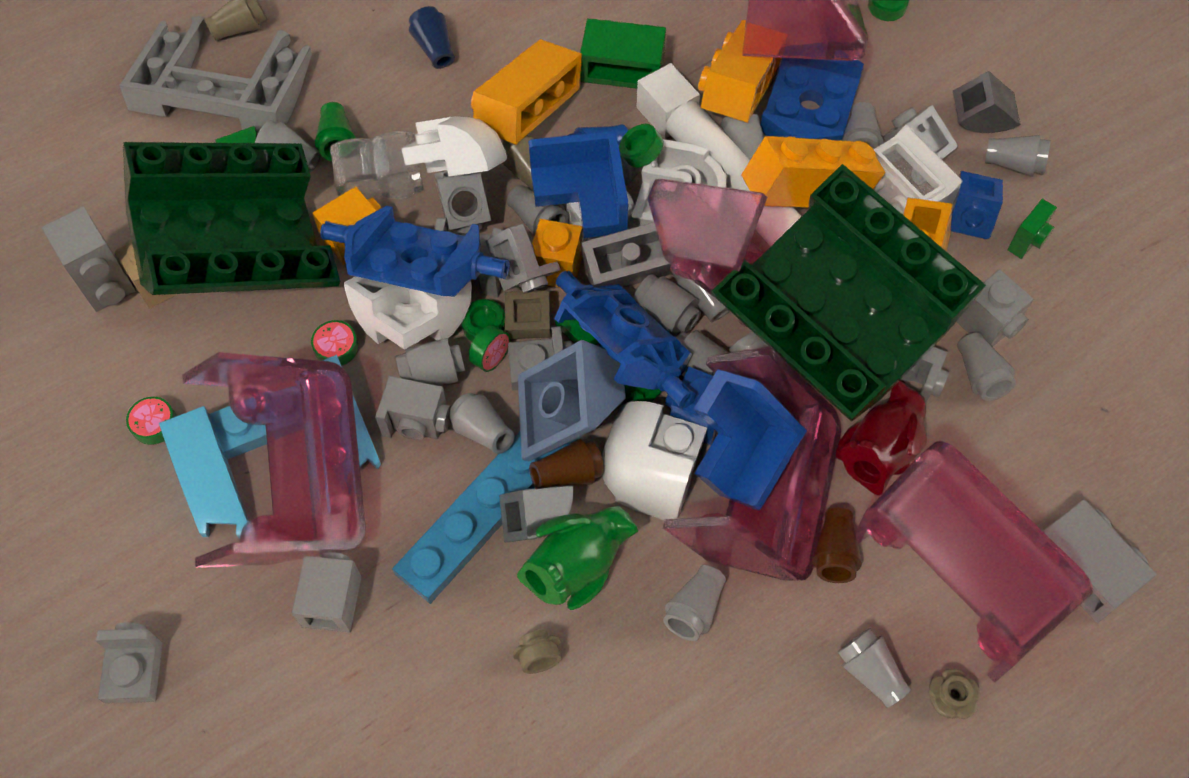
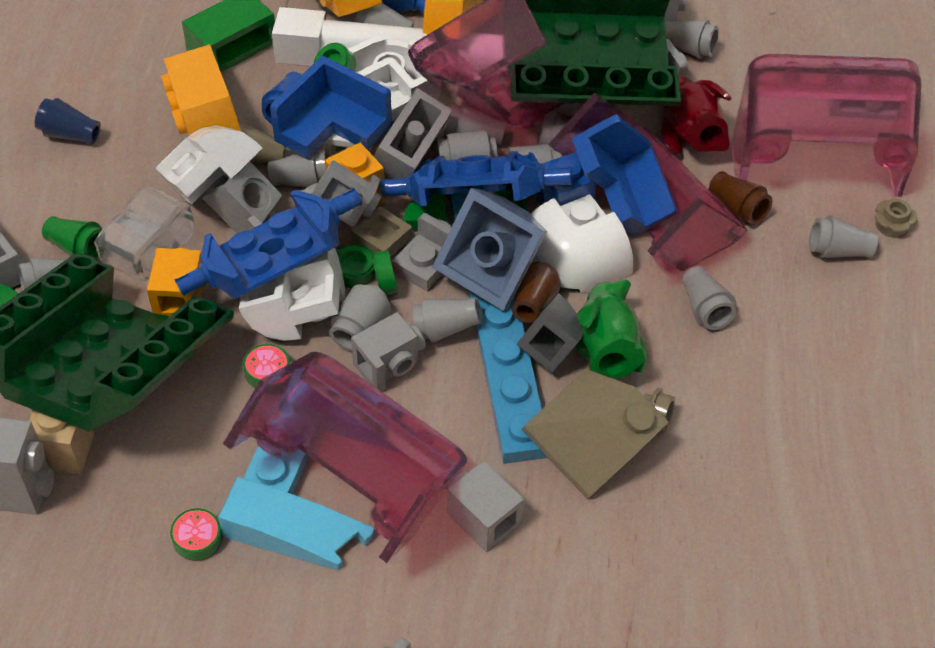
camera: 50 degrees left, 10 degrees down
none -> dark tan slope [521,369,669,499]

